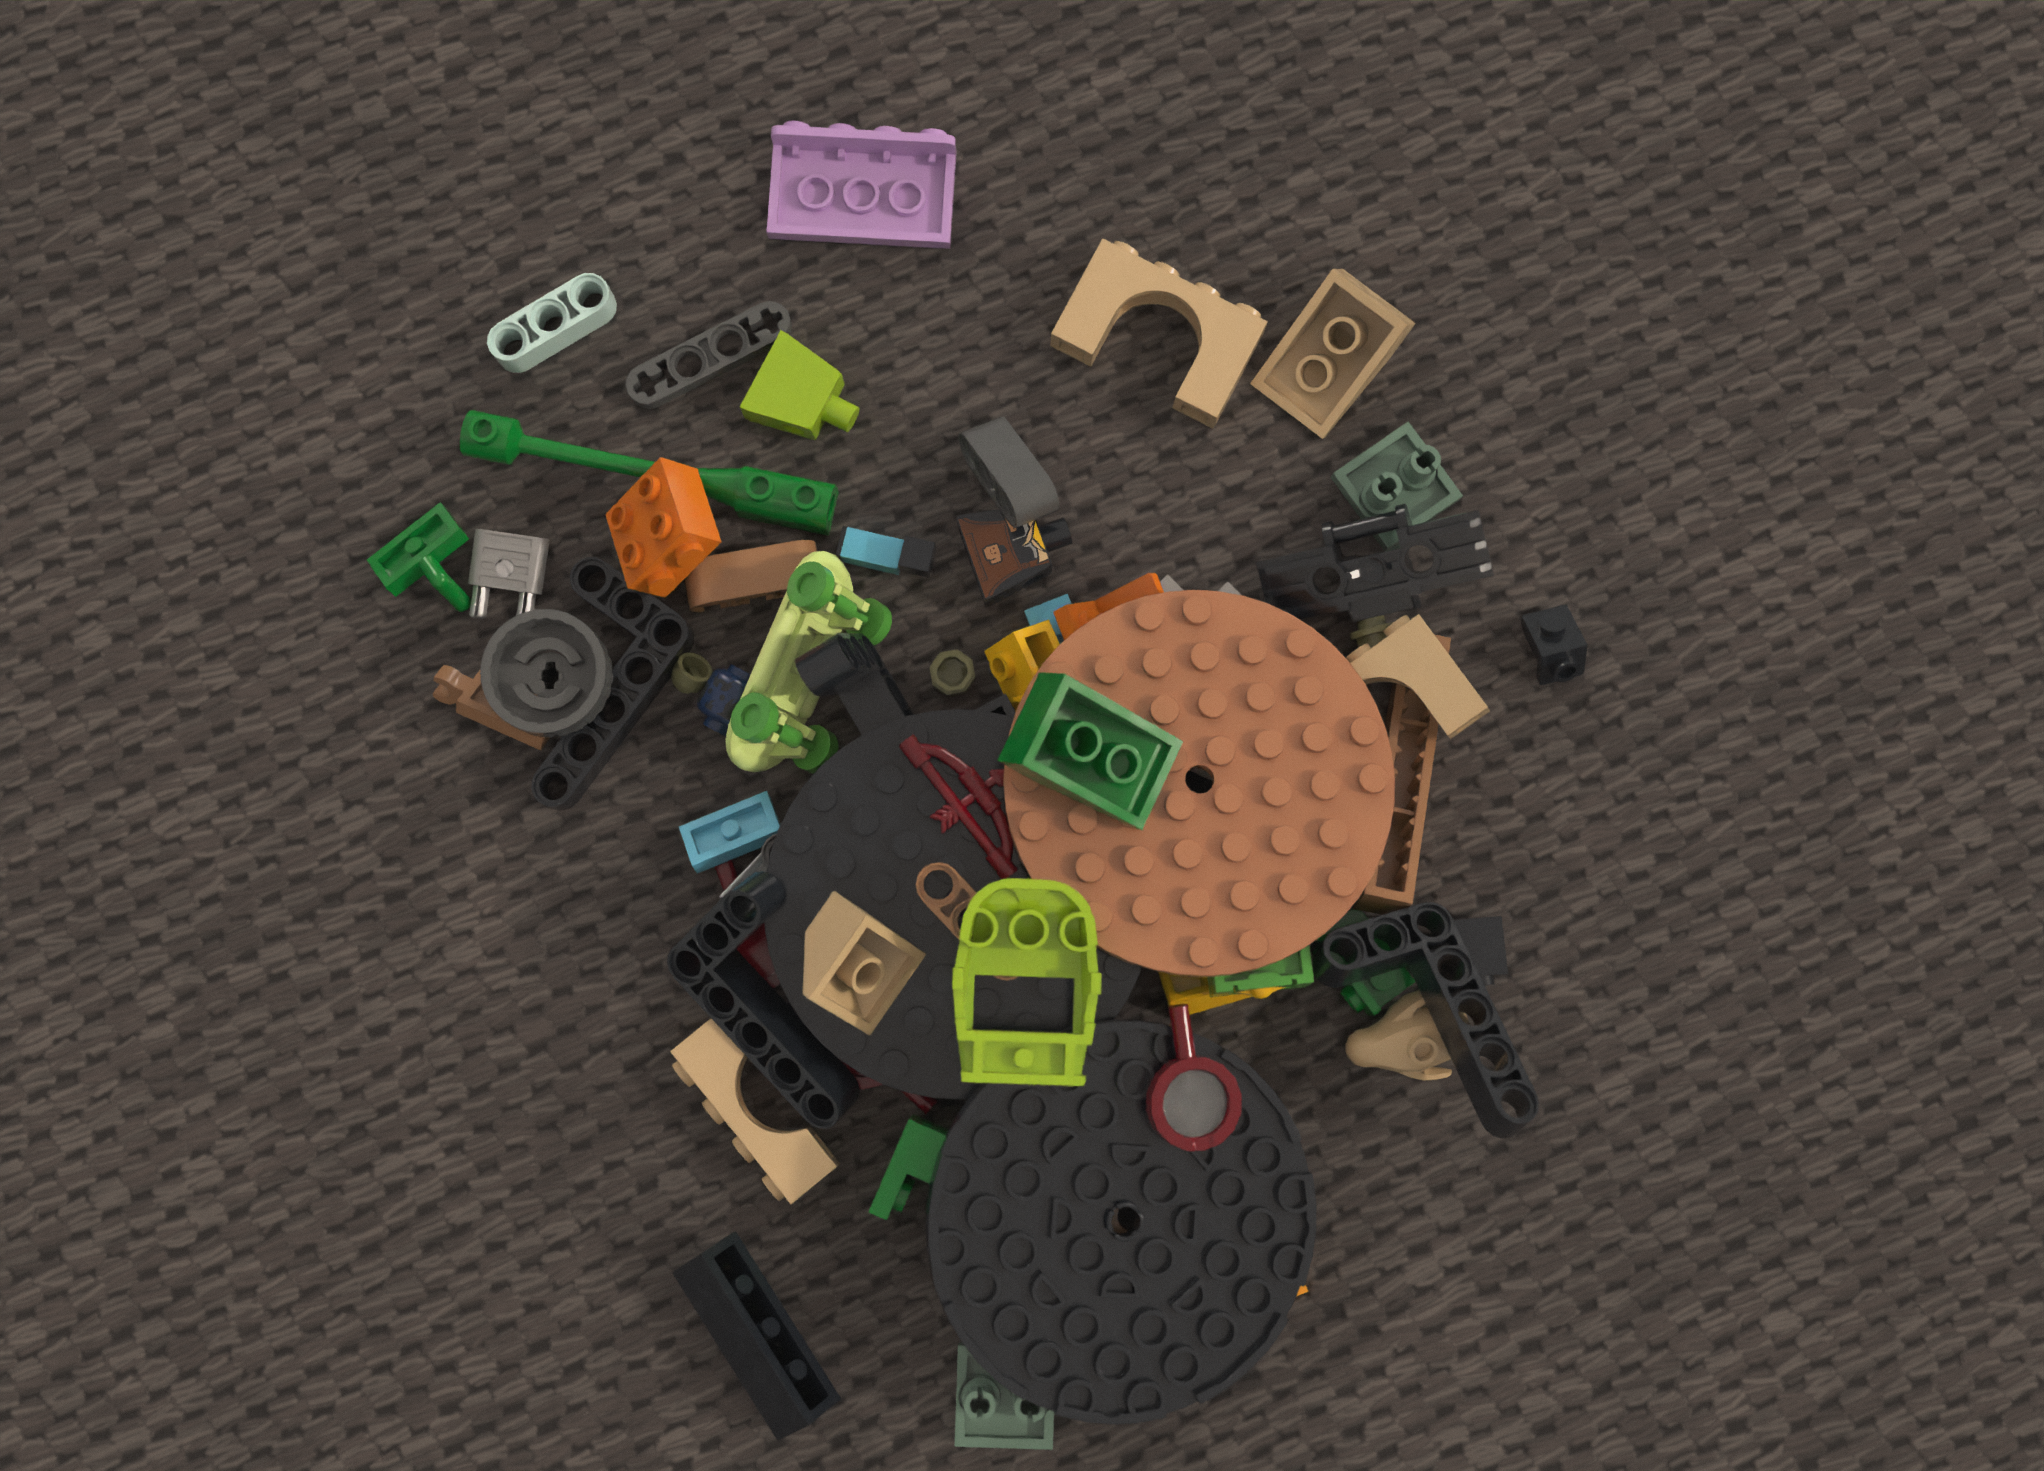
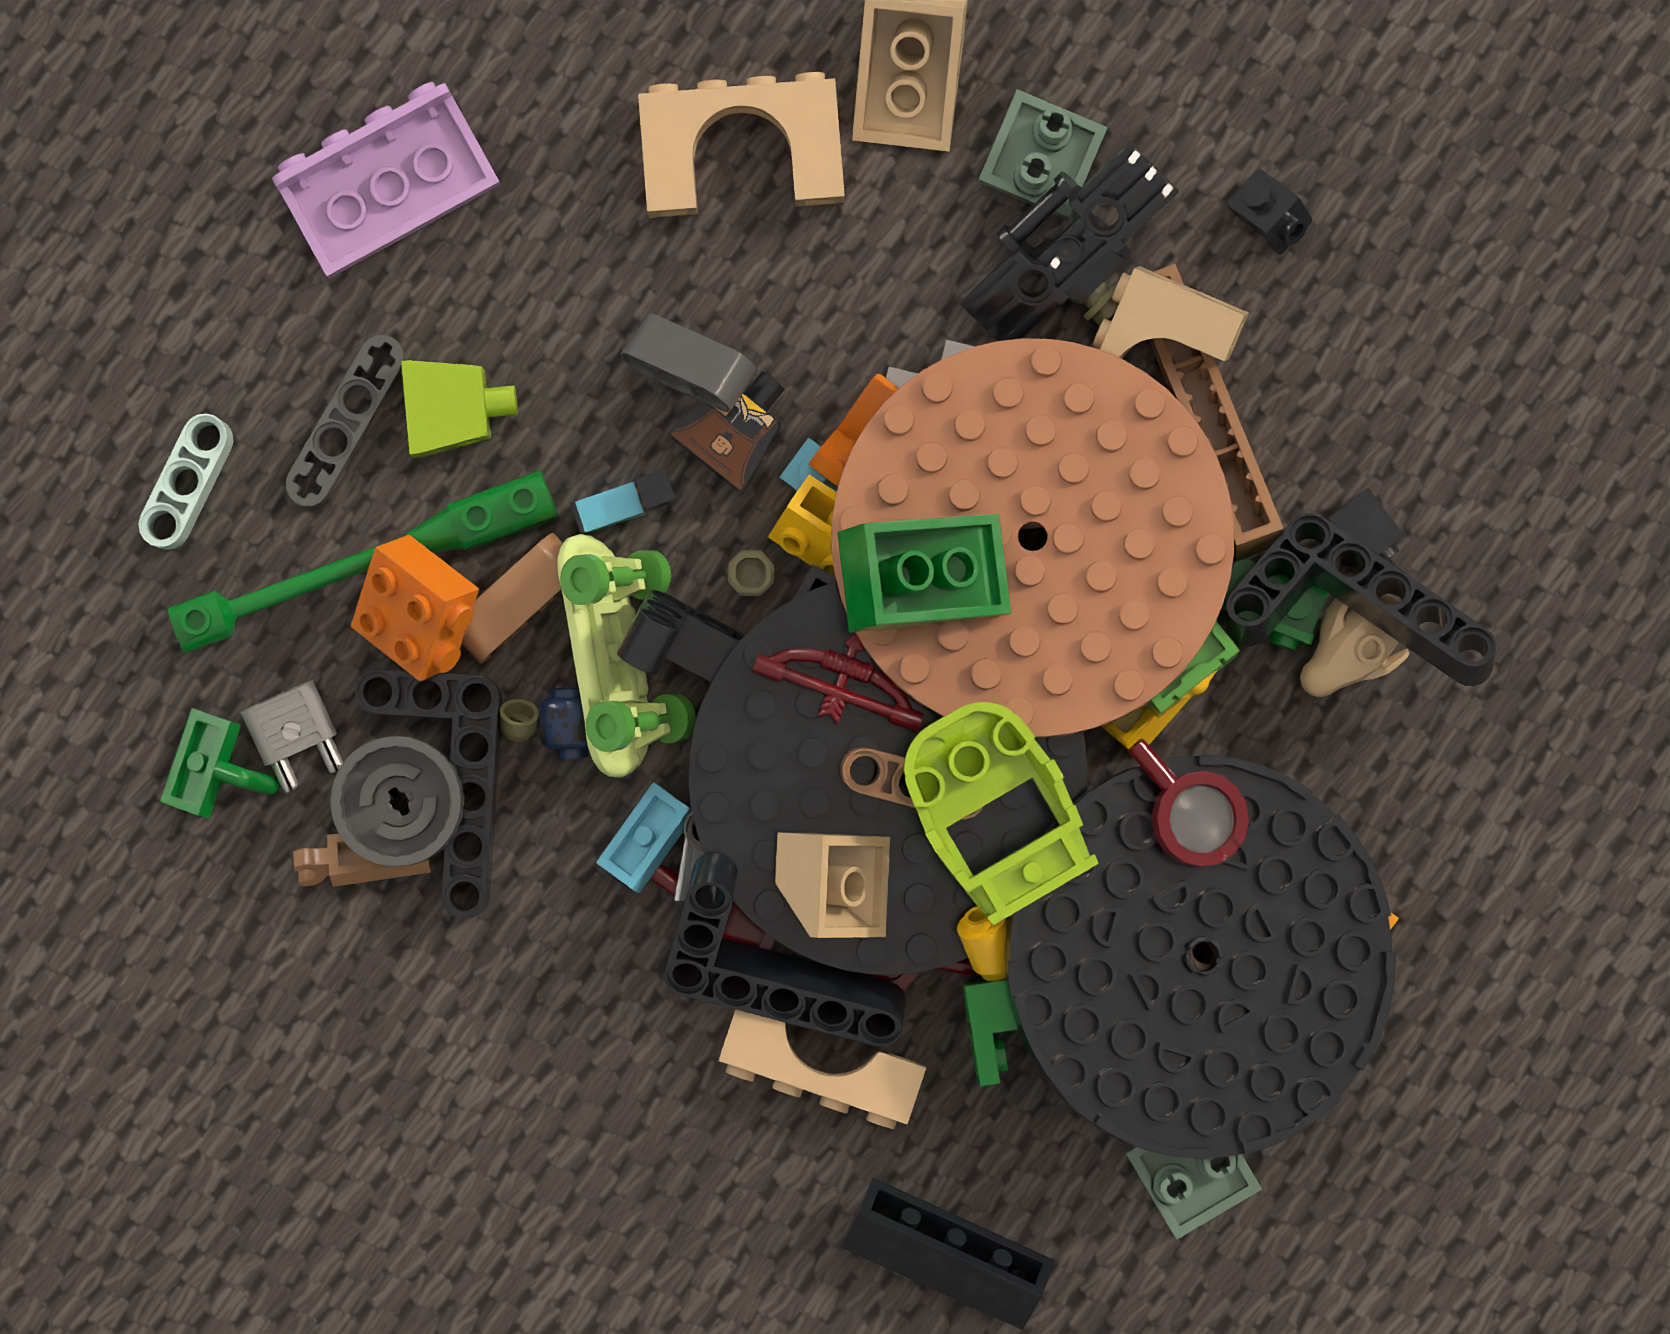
camera: 30 degrees left, 5 degrees up
none -> yellow brick [957,906,1008,981]

